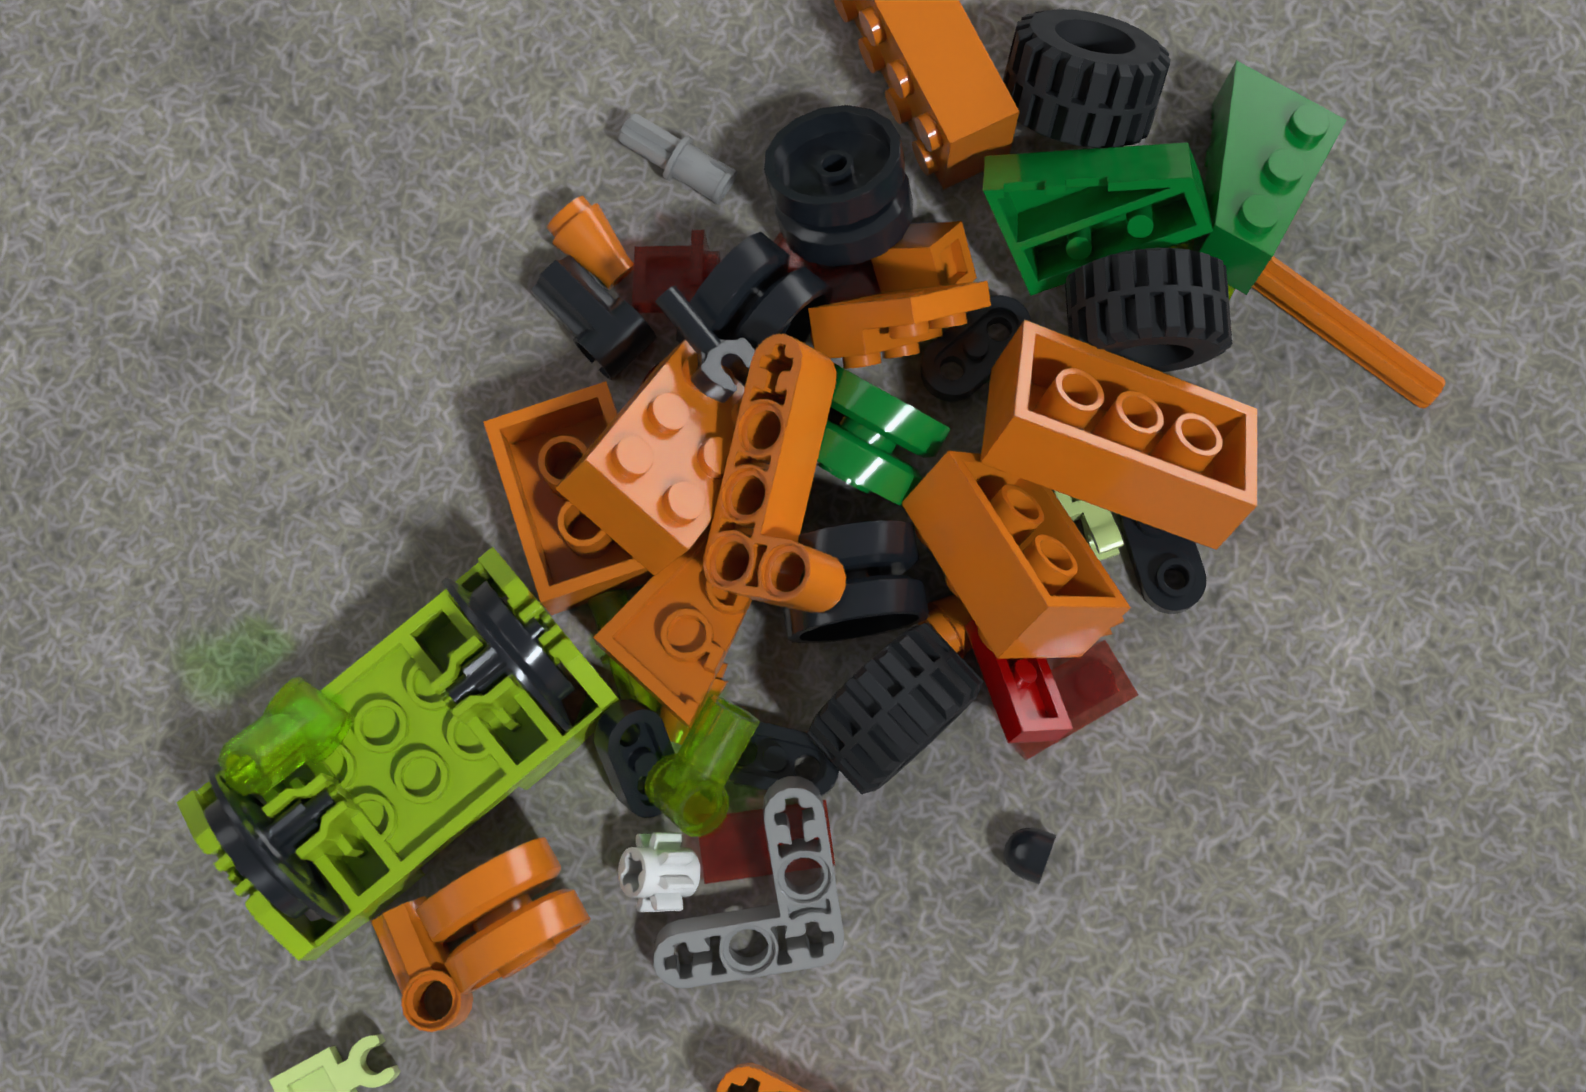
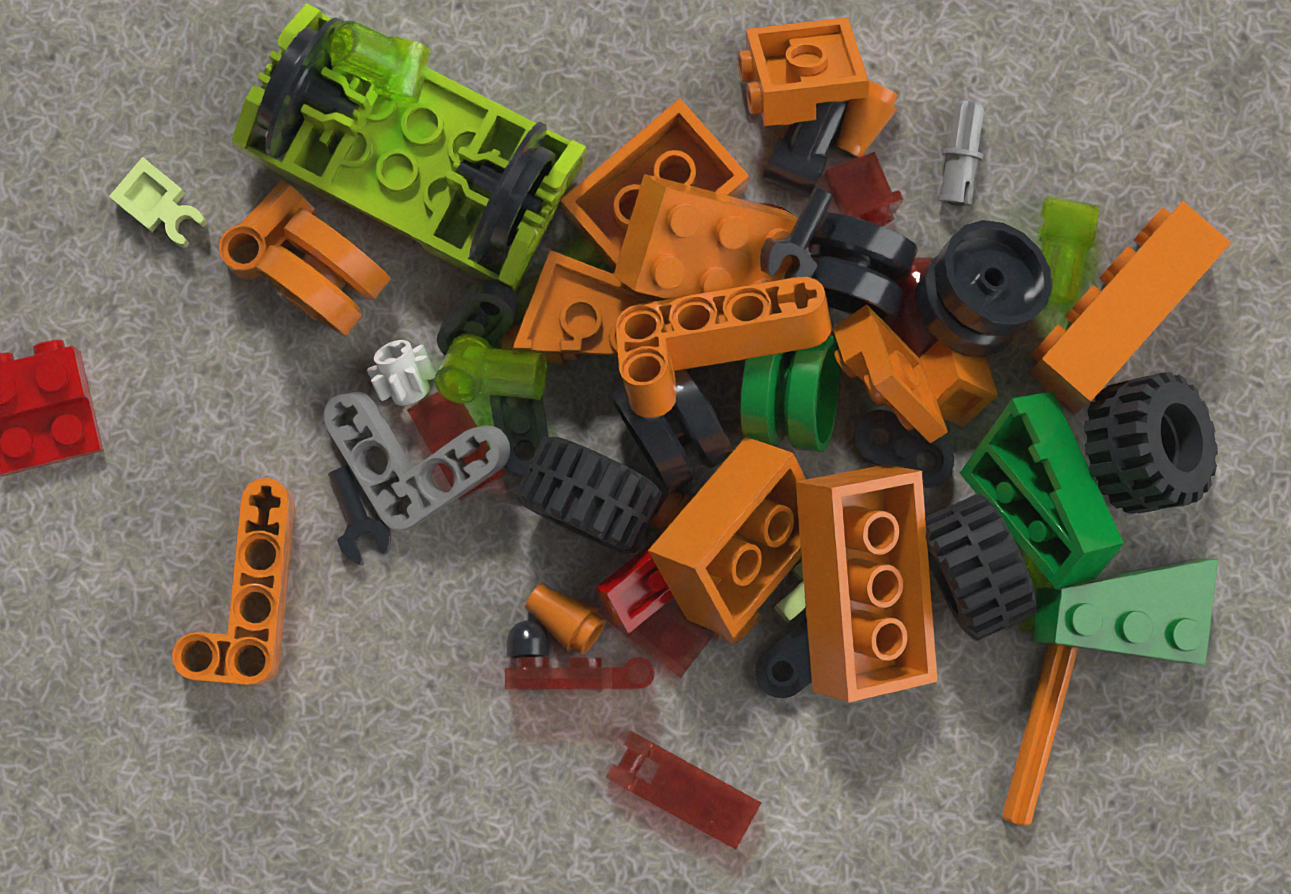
camera: 65 degrees right, 5 degrees up
none -> black bar [328,466,391,565]
none -> clear red plate [505,657,655,690]
none -> orange cone [525,583,606,655]
none -> clear red plate [606,731,762,850]
none -> orange plate [738,17,869,126]
none -> clear neon green piece [1037,195,1099,304]

